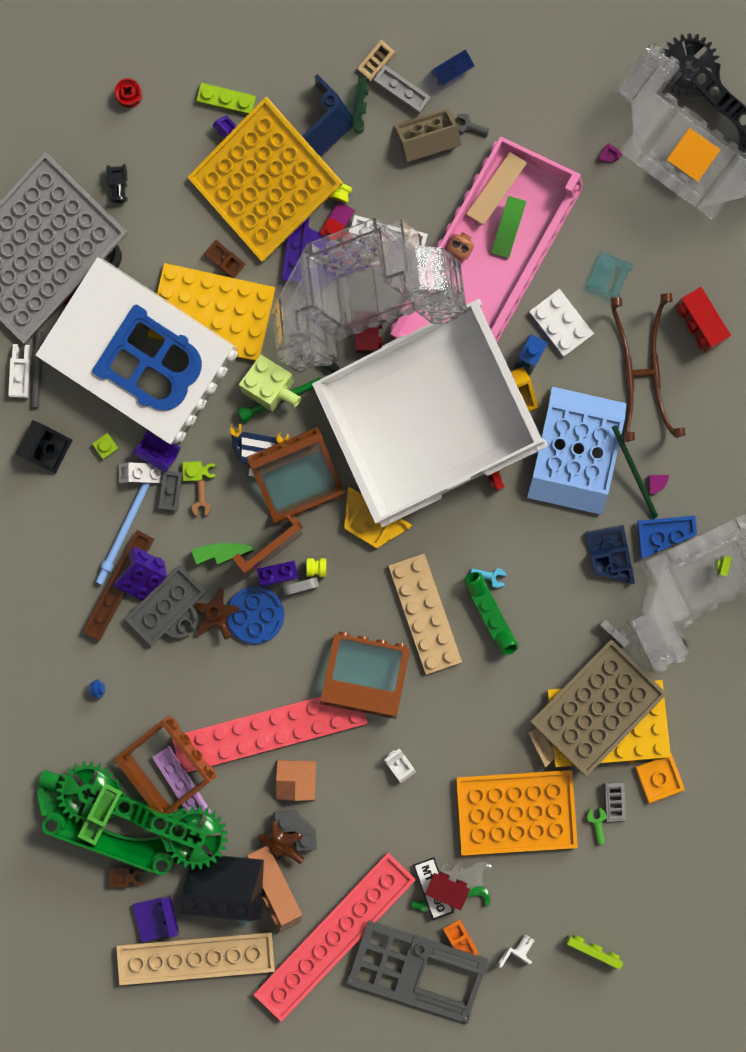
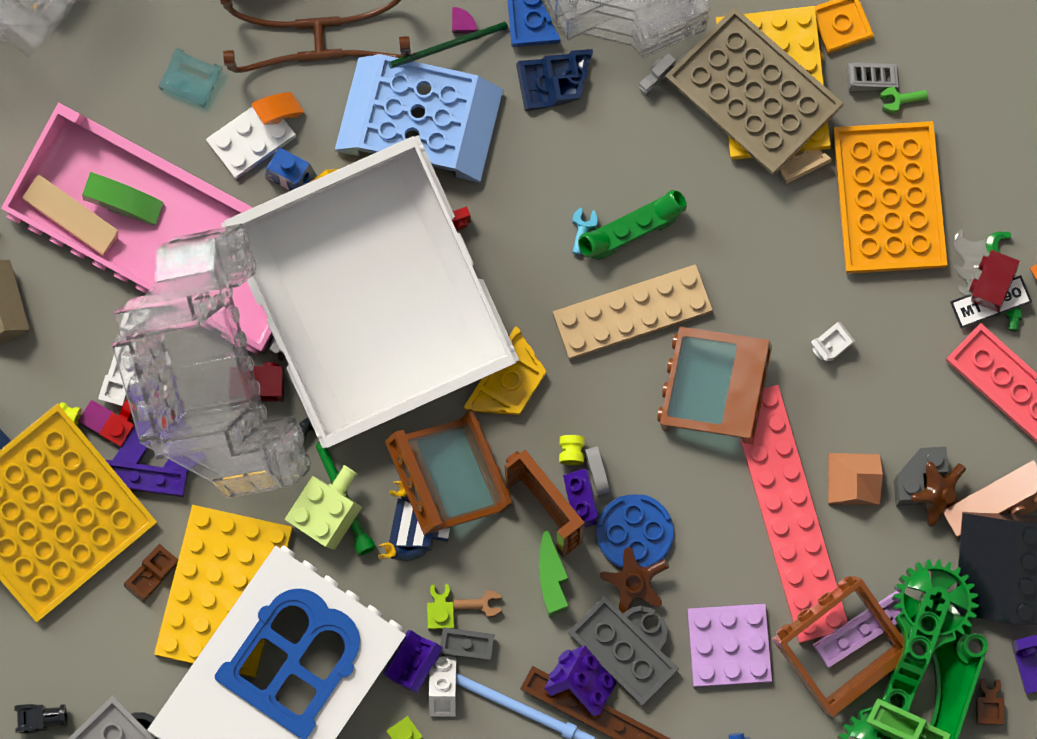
camera: 85 degrees left, 10 degrees down
nougat head [446,232,475,262] -> none
magenta tile [597,143,624,163] -> none
none -> orange slope [251,92,304,125]
none -> lavender plate [687,604,772,688]

